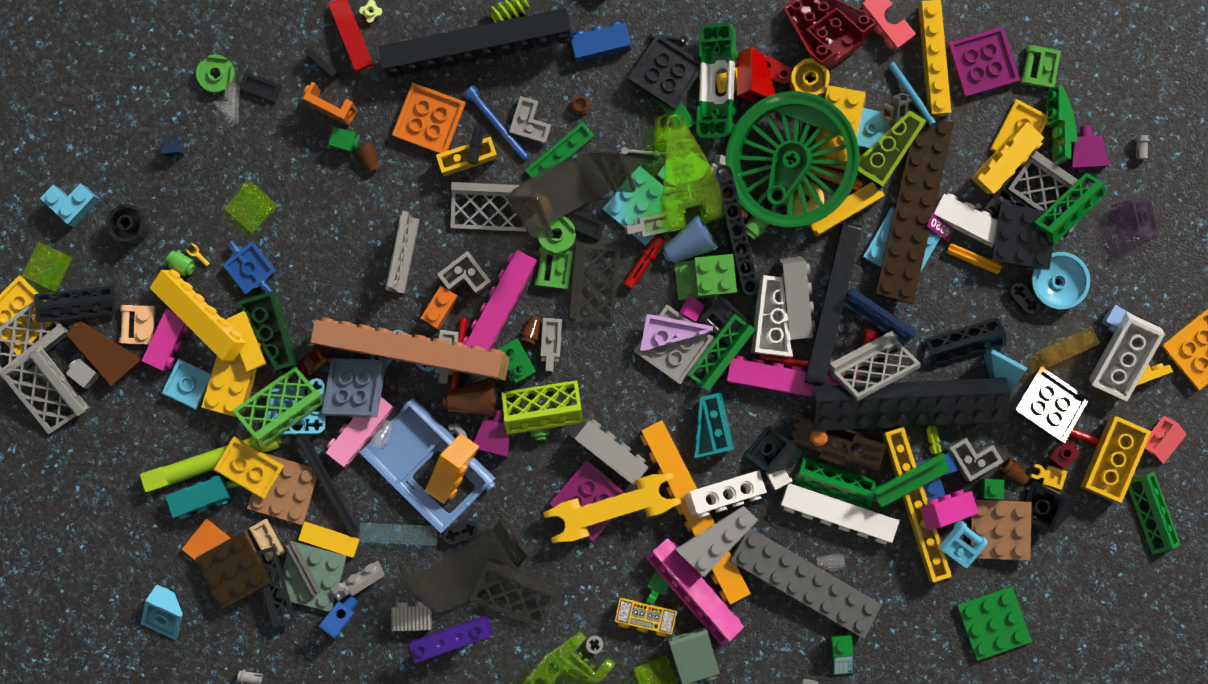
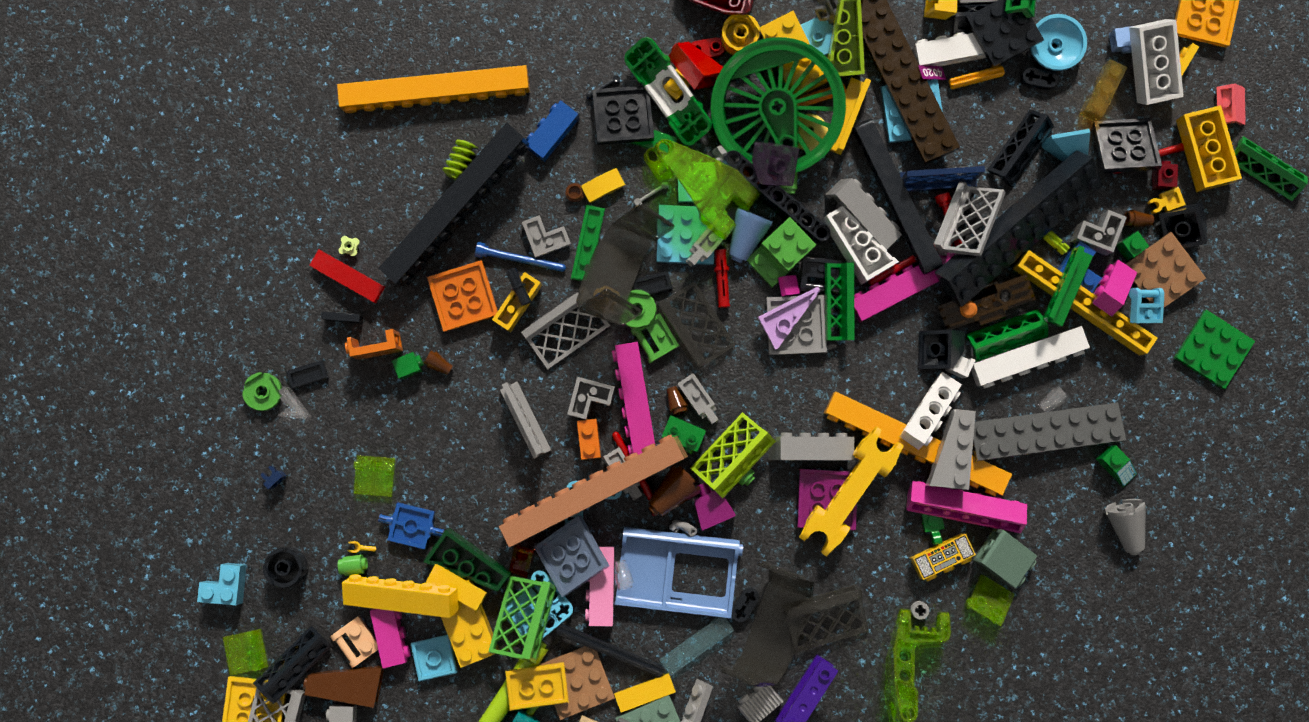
camera: 40 degrees left, 0 degrees up
light orange wedge [425,434,480,504] -> none
teal wedge [694,393,734,458] -> none
none -> yellow slope [581,168,626,203]
none -> clear purple slope [752,142,799,186]

